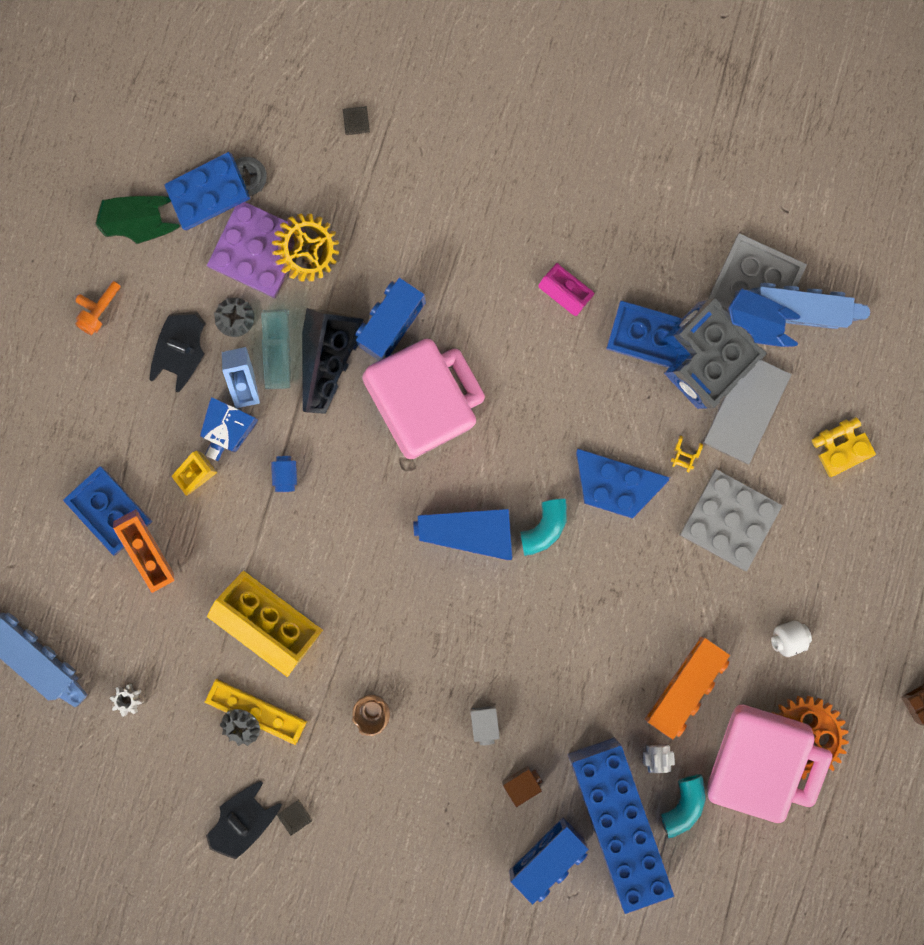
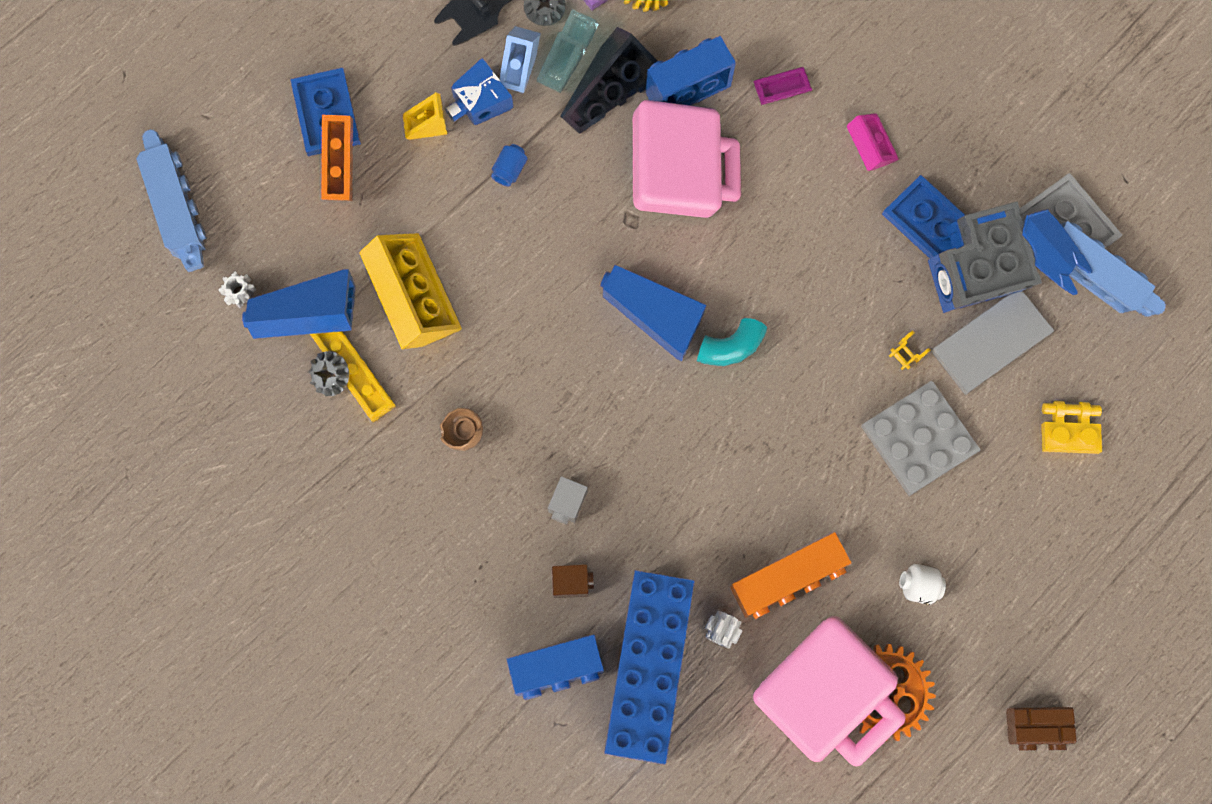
camera: 25 degrees right, 10 degrees down
black shield [206,781,282,859] -> none
clear smoke tile [277,799,312,836] -> none
blue wing [576,449,670,519] -> none
teal cylinder [660,774,706,839] -> none
none -> blue slope [242,269,356,339]
none -> magenta tile [753,66,812,105]

